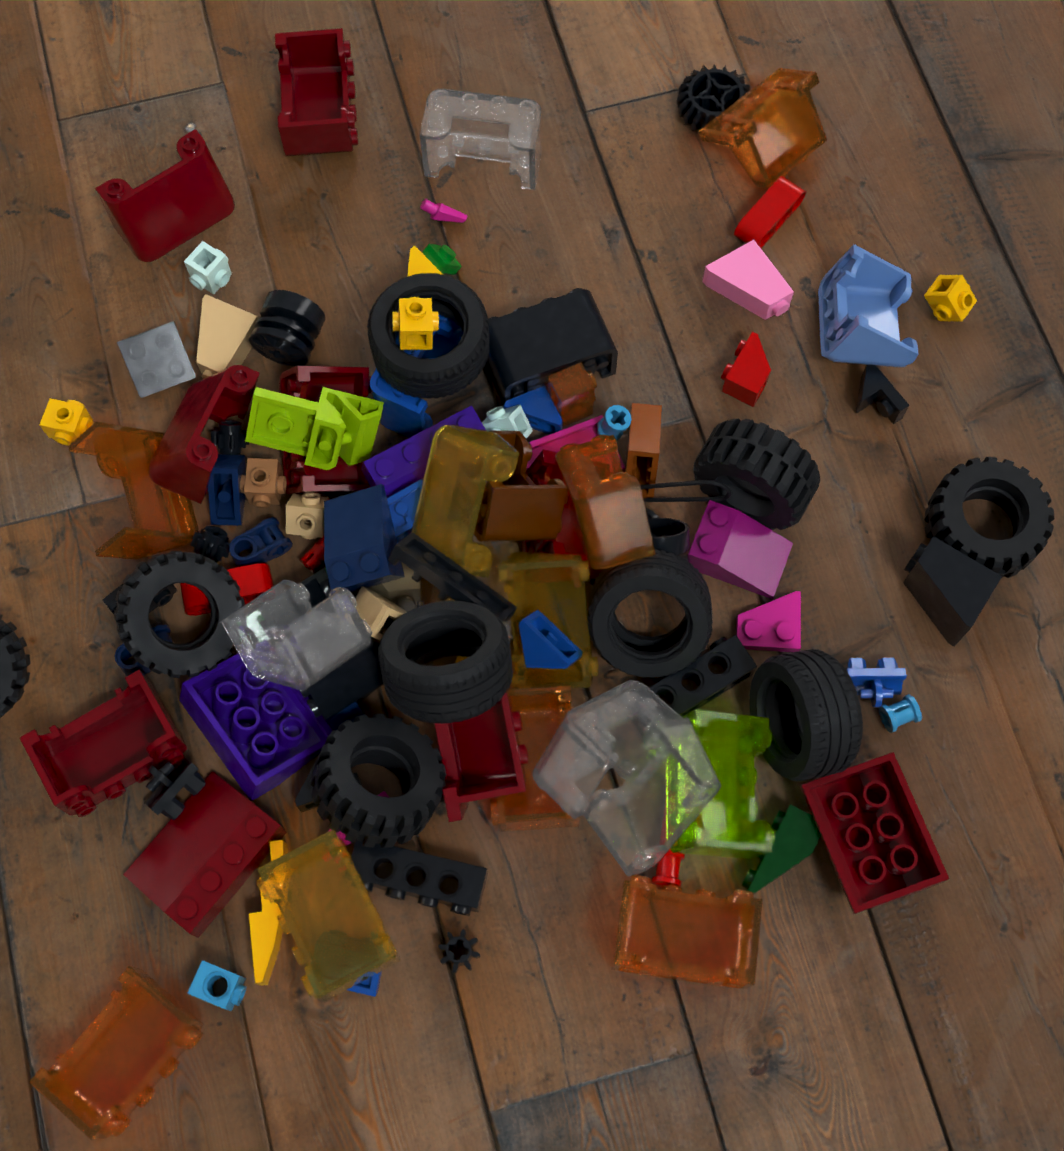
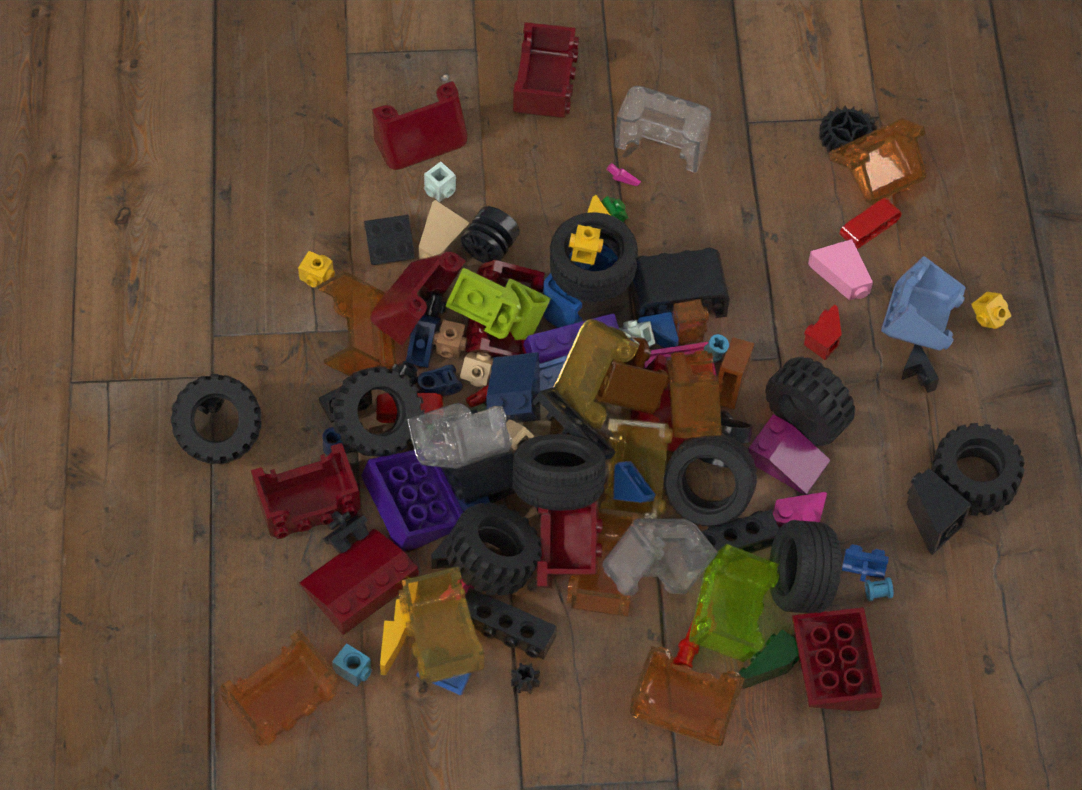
camera: 10 degrees right, 10 degrees down
clear windscreen [582,717,721,876] -> none
black piece [622,480,732,502] -> none

